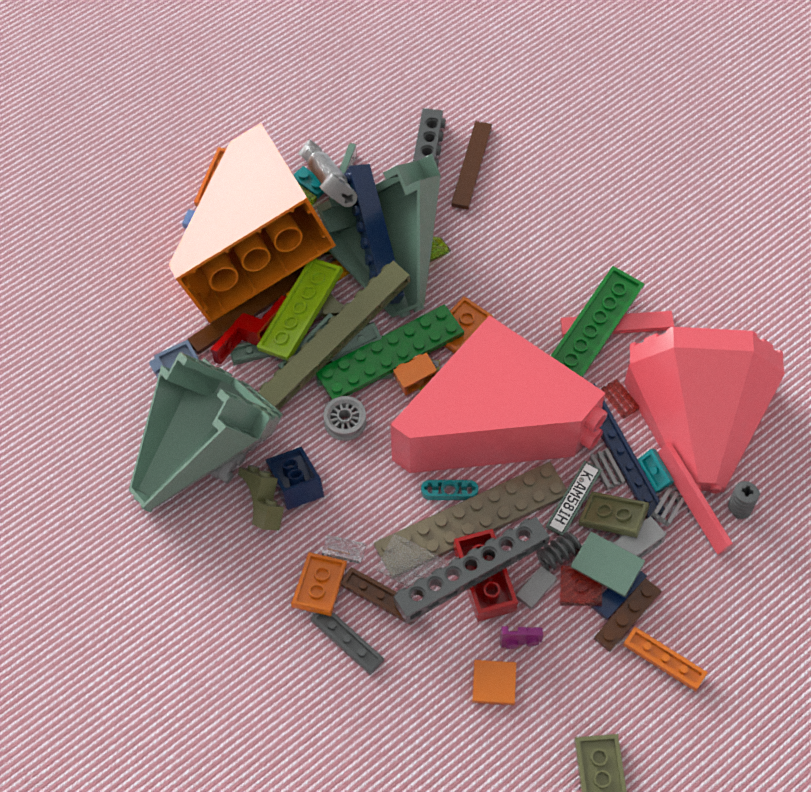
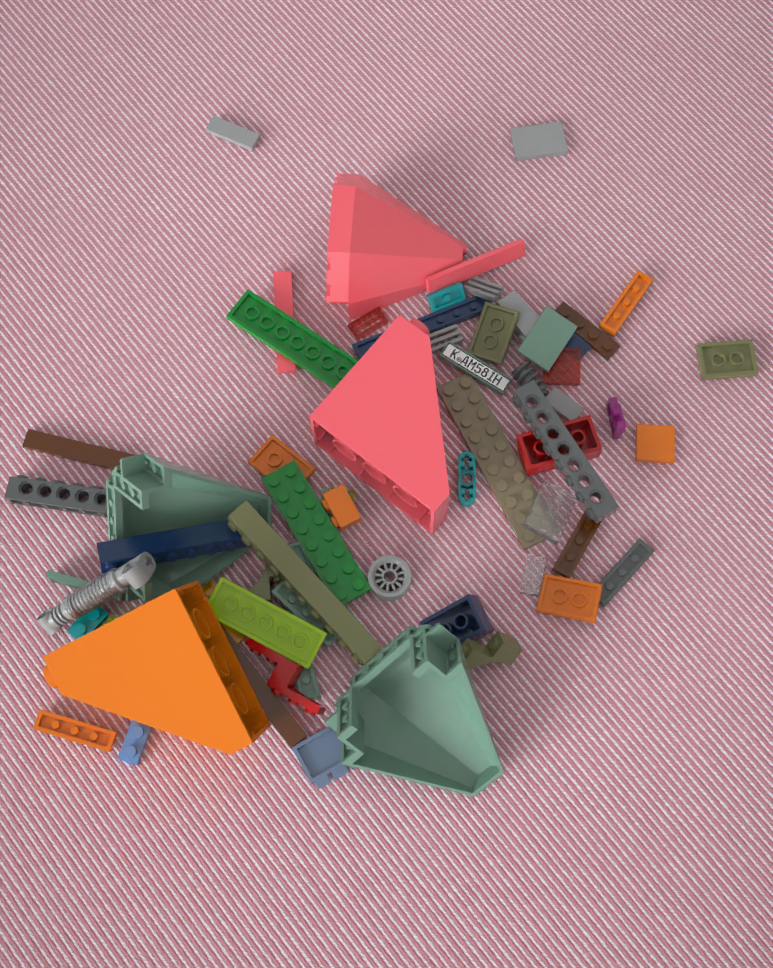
camera: 90 degrees left, 10 degrees up
dark grey piece [728,481,760,519] -> none

